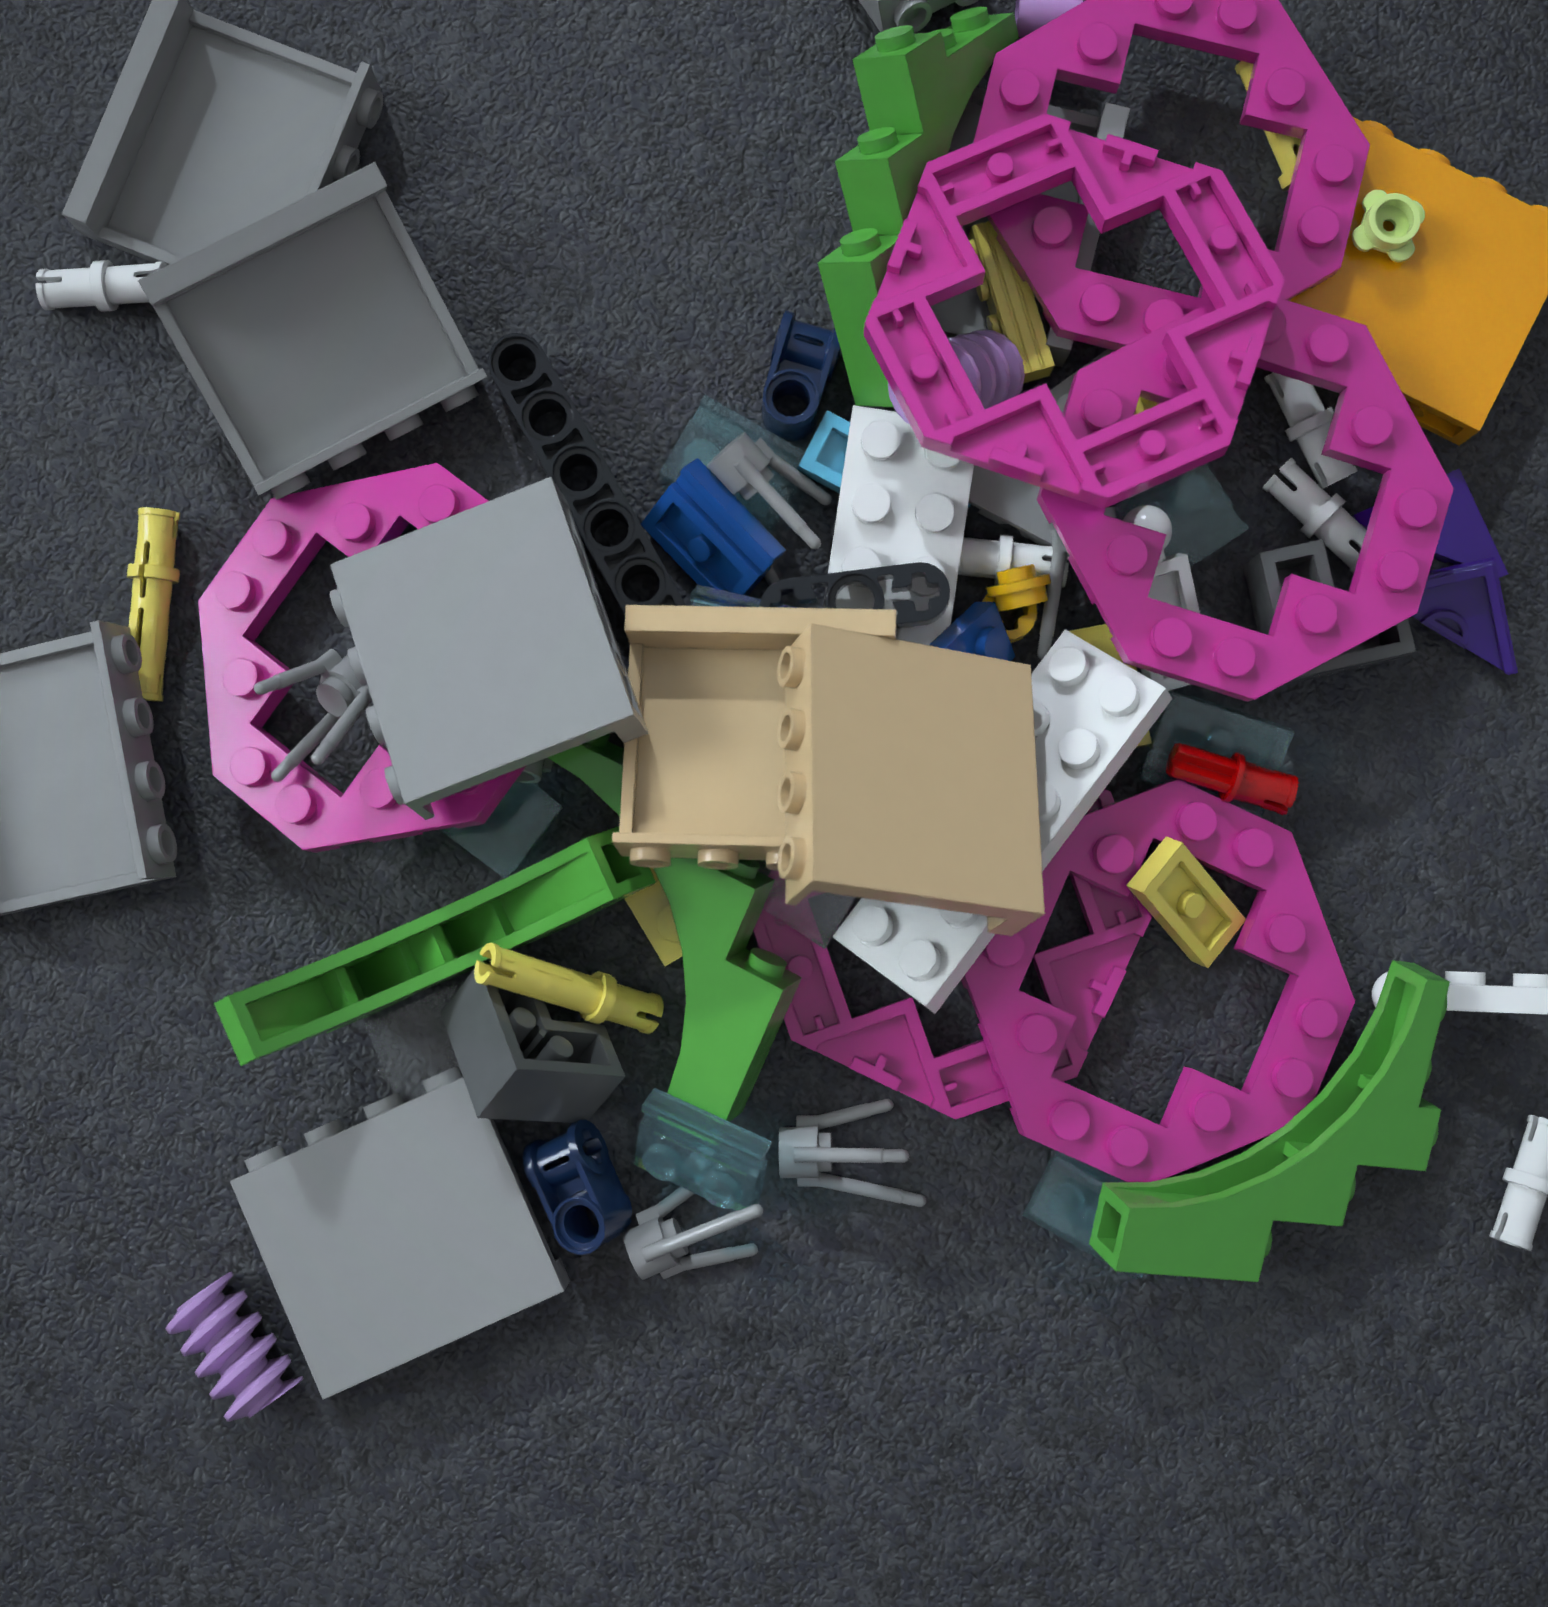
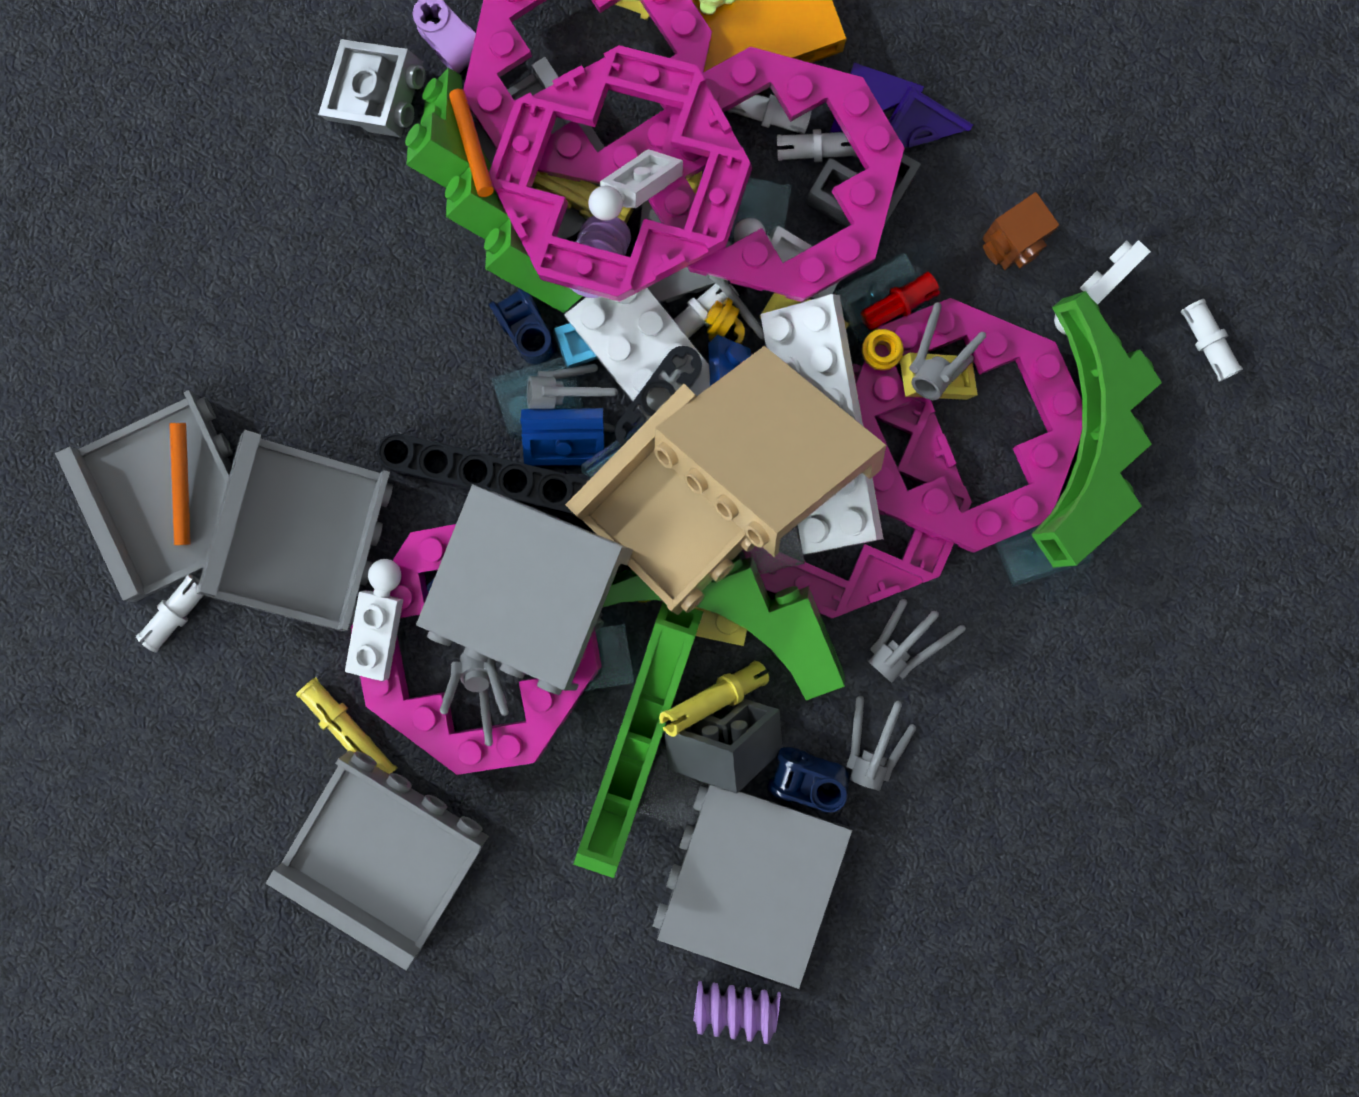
camera: 45 degrees left, 0 degrees up
clear light blue plate [634,1088,771,1211] -> none
none -> orange bar [169,423,191,545]
none -> white plate [345,559,403,681]
none -> orange bar [449,89,494,197]
none -> white plate [588,149,683,221]
none -> yellow plate [862,329,903,370]
none -> light grey plant [909,302,986,400]
none -> dark orange brick [982,192,1060,270]

